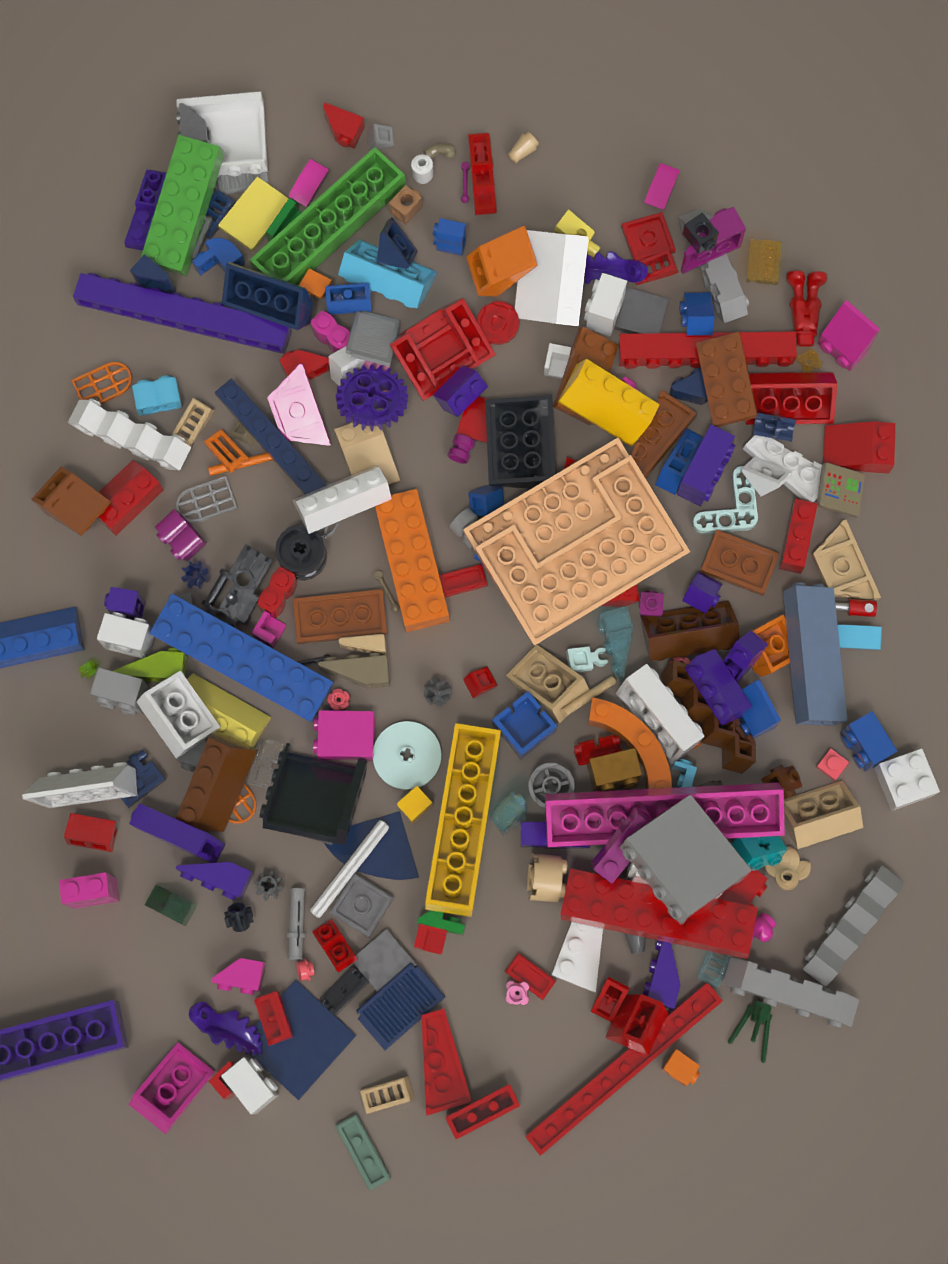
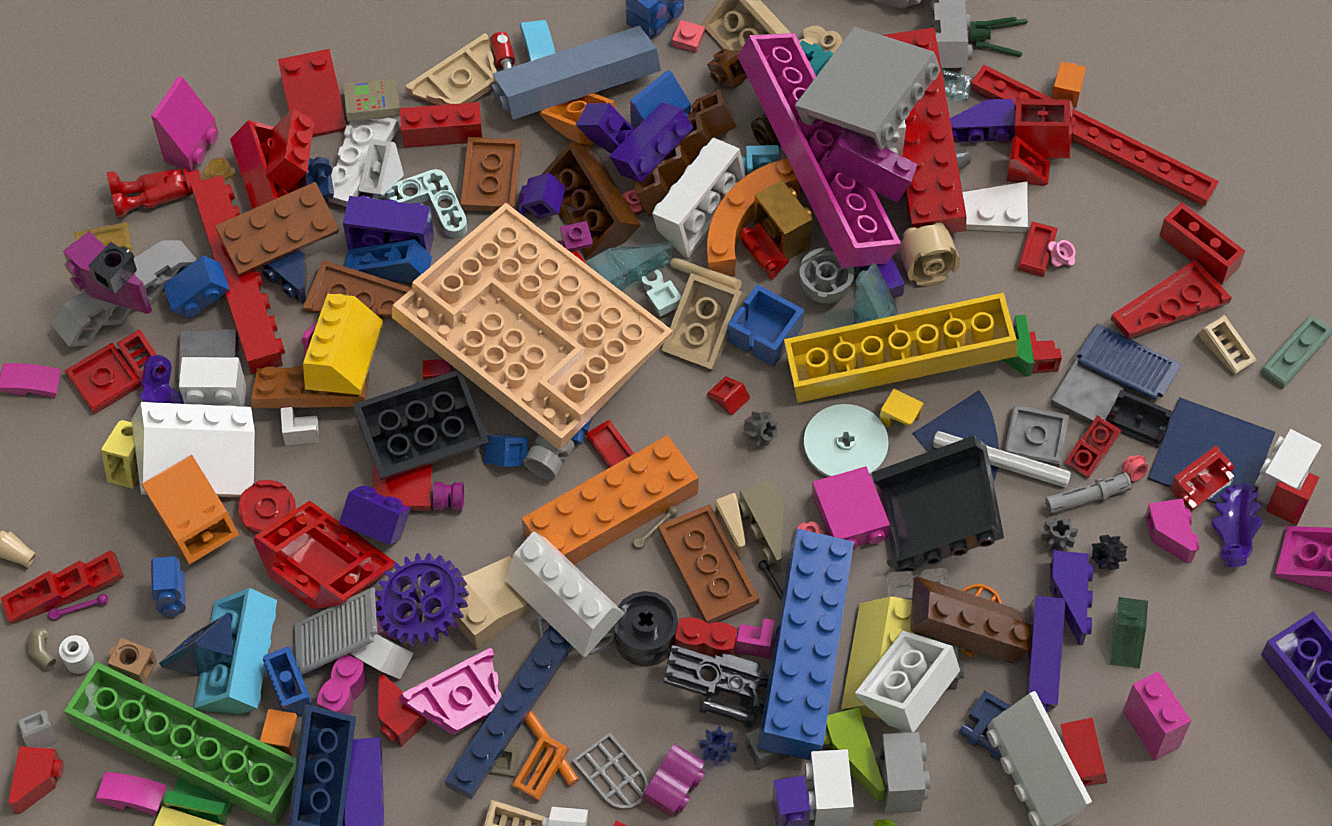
camera: 110 degrees left, 15 degrees down
none -> red brick [266,109,314,191]

